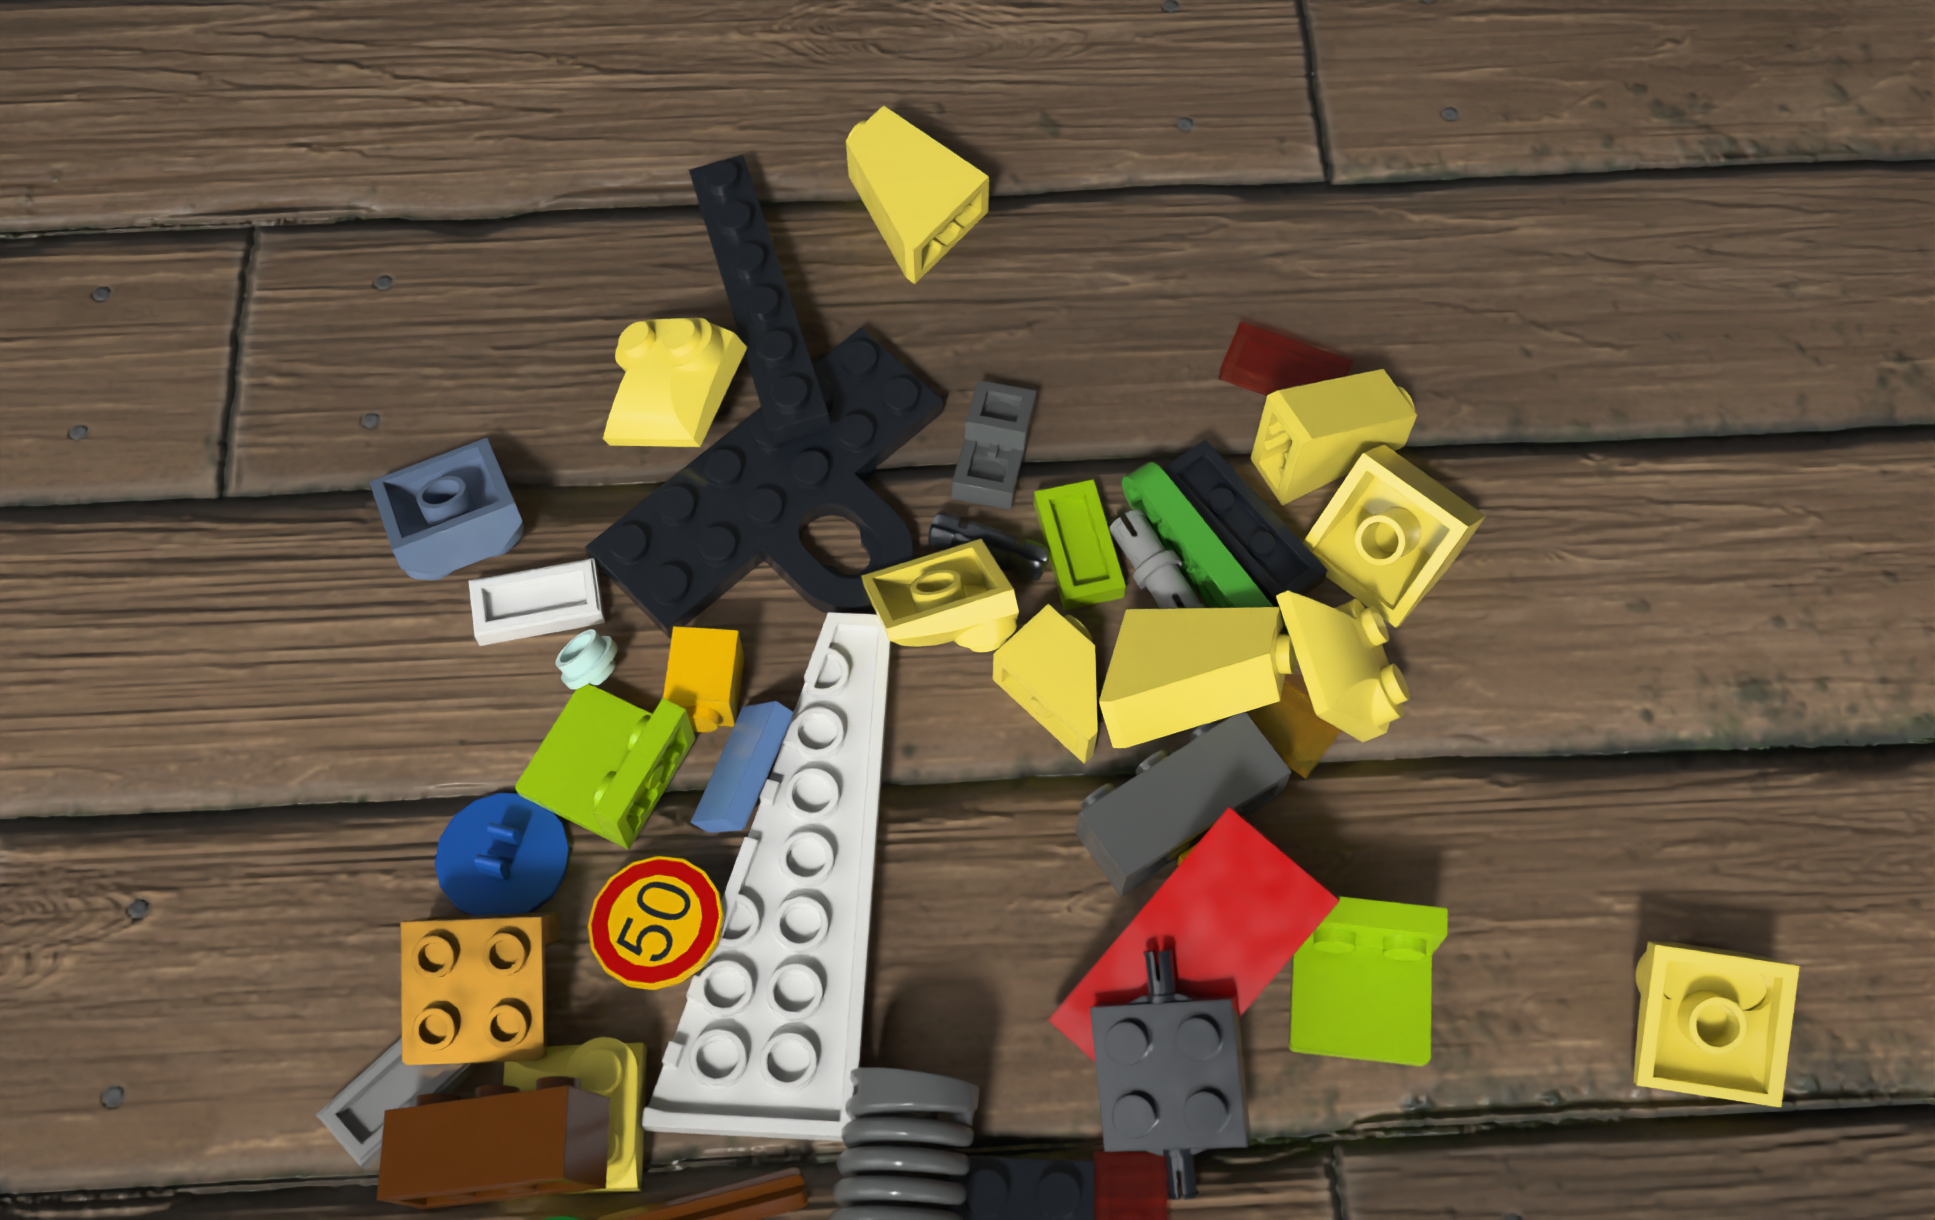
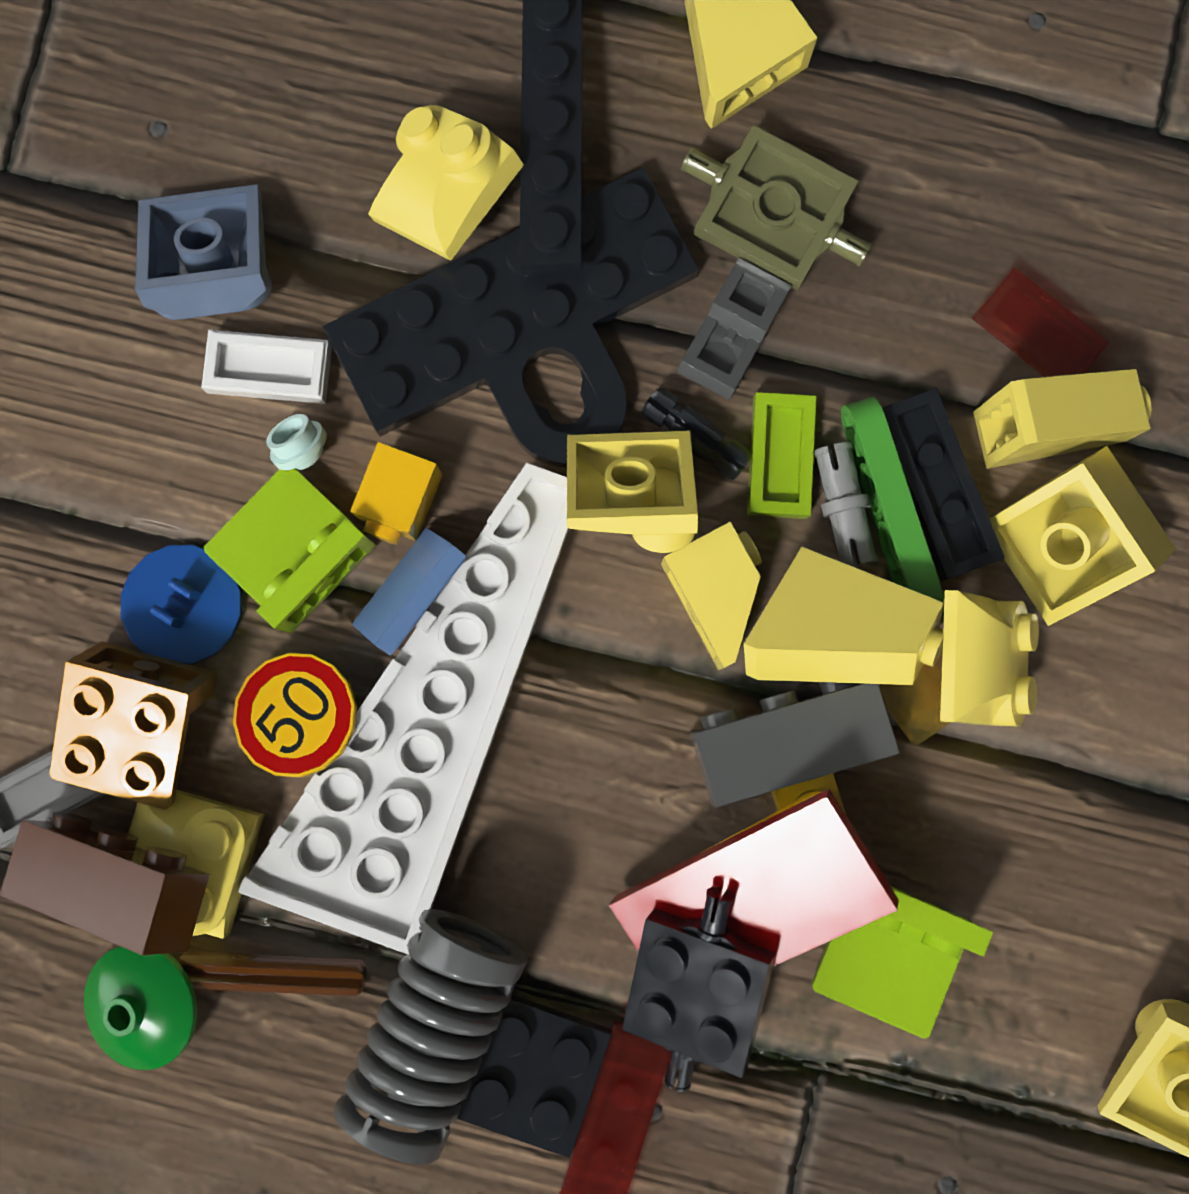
camera: 15 degrees right, 20 degrees up
none -> olive plate [681,124,872,291]

